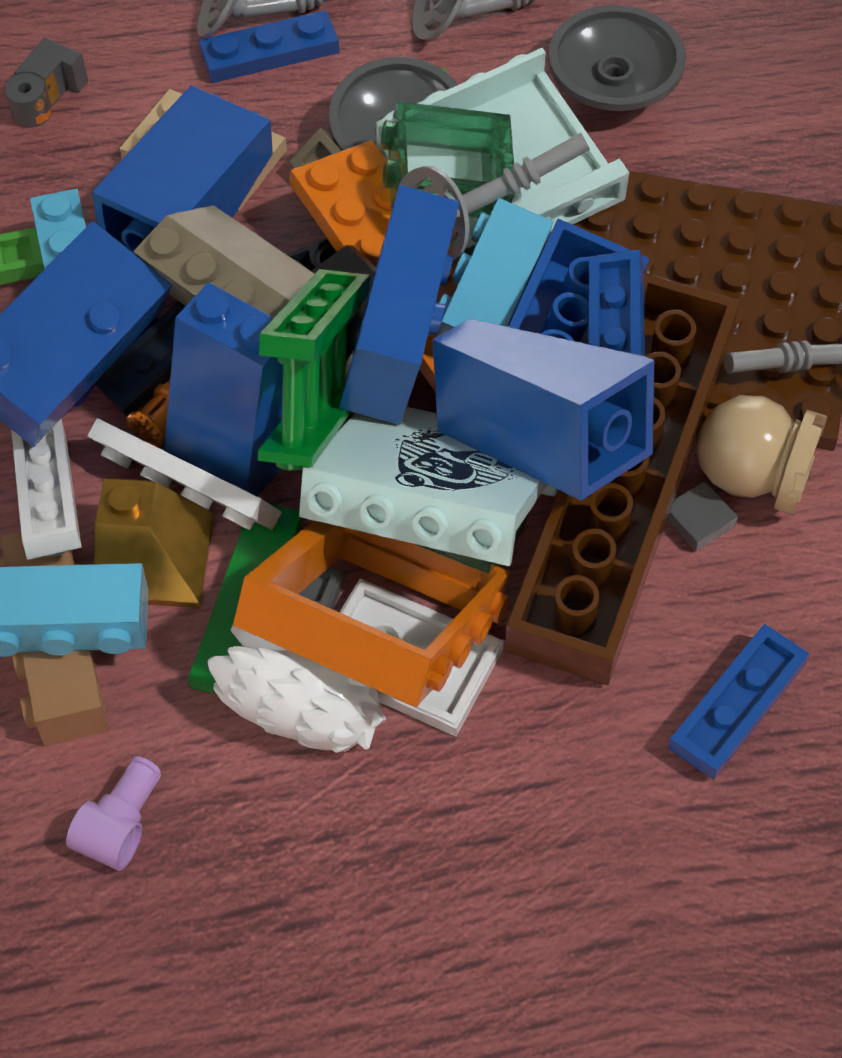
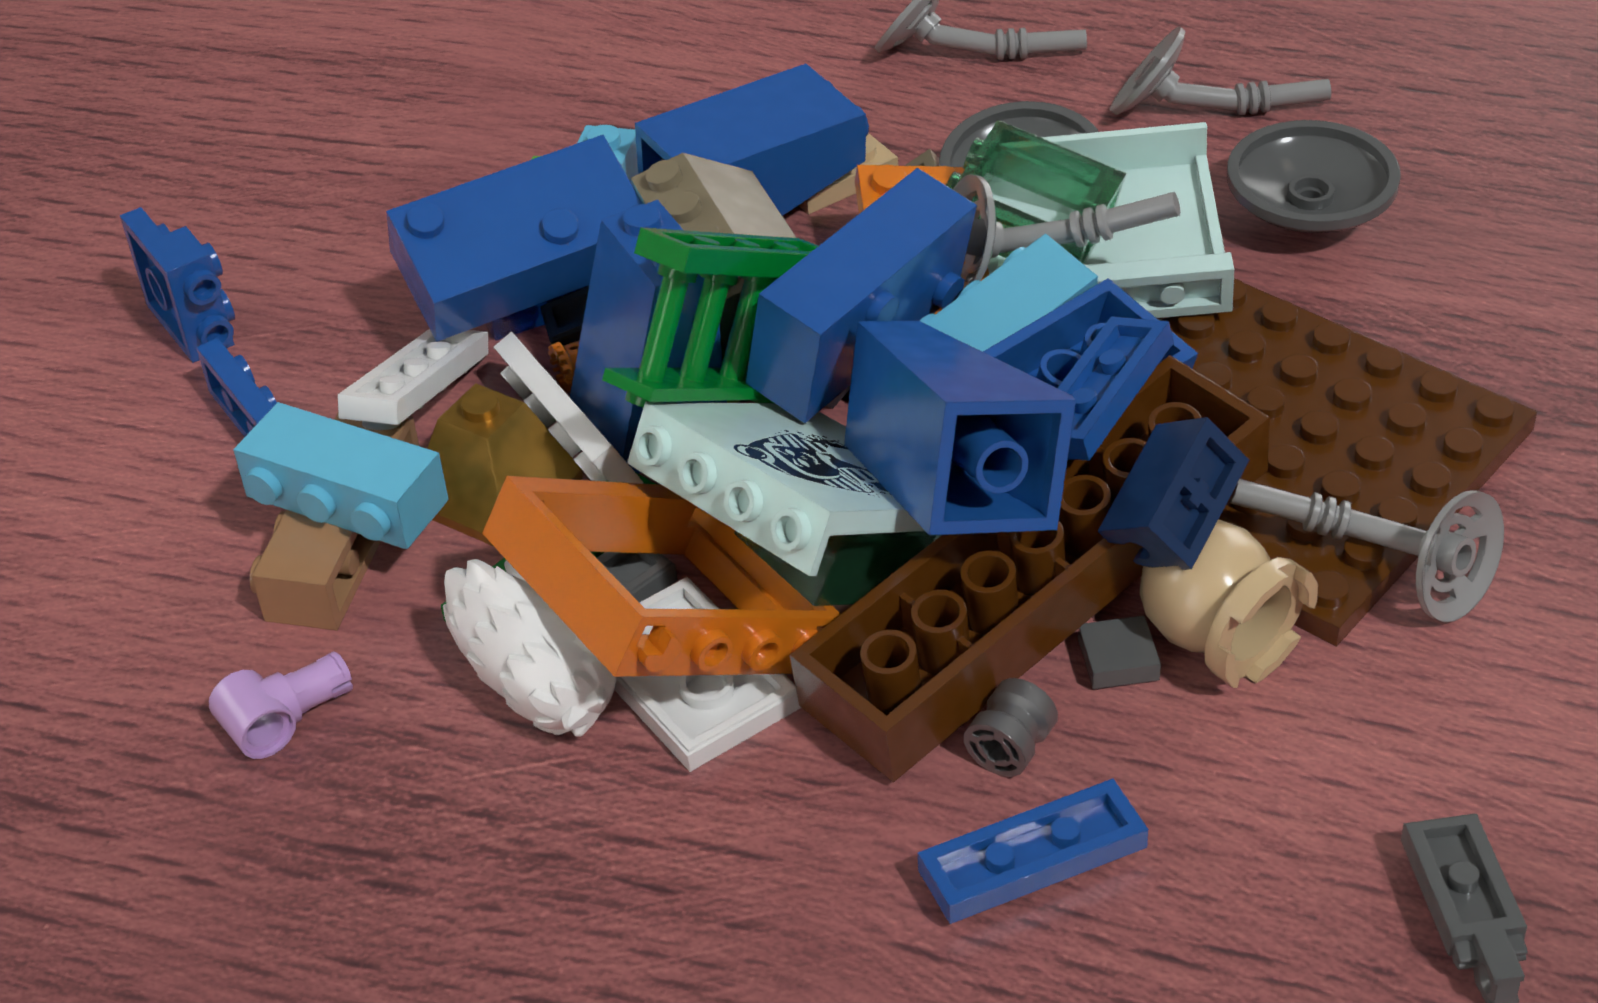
camera: 30 degrees right, 15 degrees down
dark grey leg [5,38,88,128] -> none
blue plate [199,10,340,83] -> none
none -> flat silver wheel [964,678,1058,777]
none -> dark blue hinge [1097,417,1249,570]

